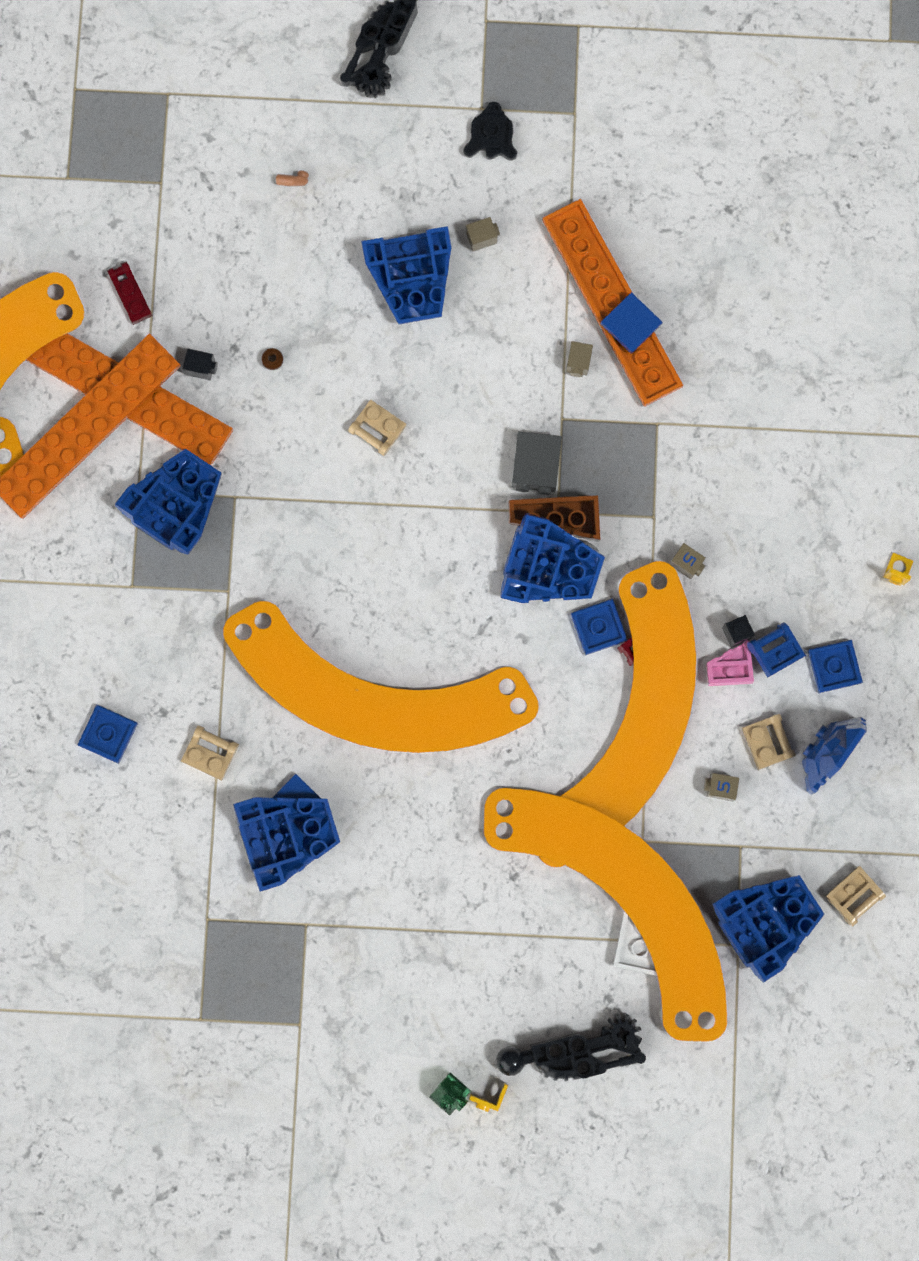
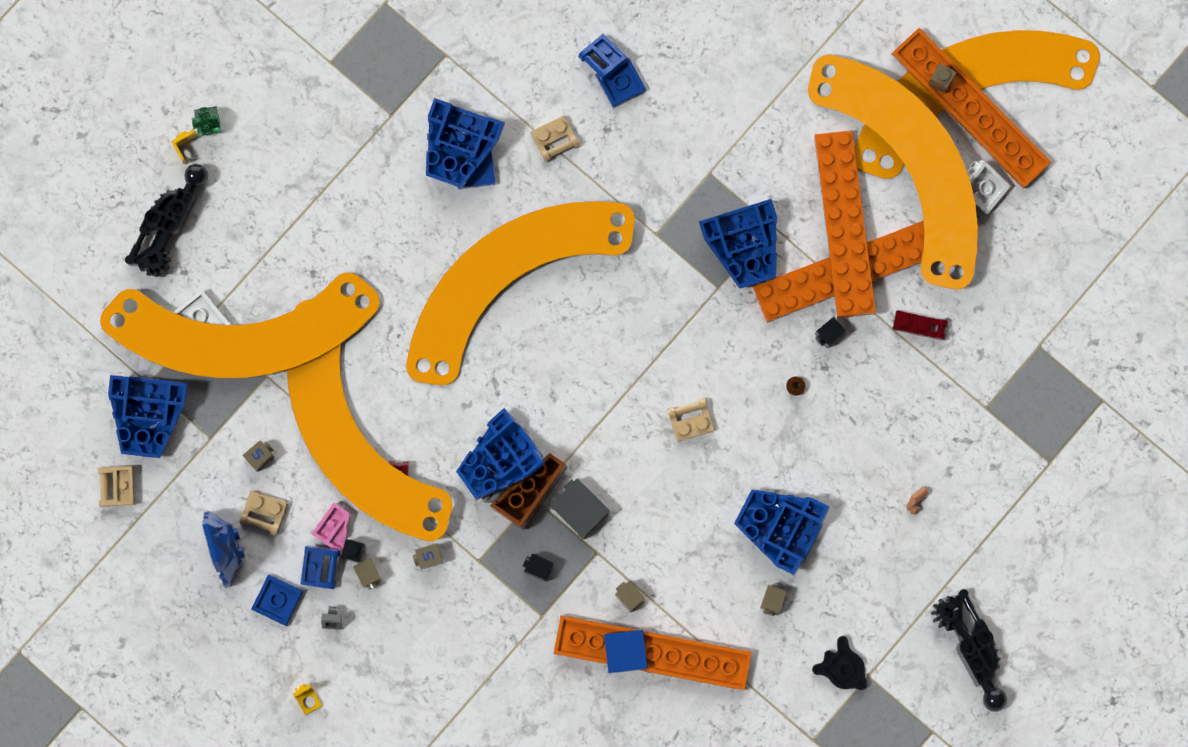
camera: 125 degrees right, 0 degrees up
blue tile [570,599,627,656] -> none
none -> dark grey tile [321,606,342,630]
none -> dark tan brick [353,558,381,590]
none -> black brick [522,553,554,582]
none -> blue plate [578,34,628,82]

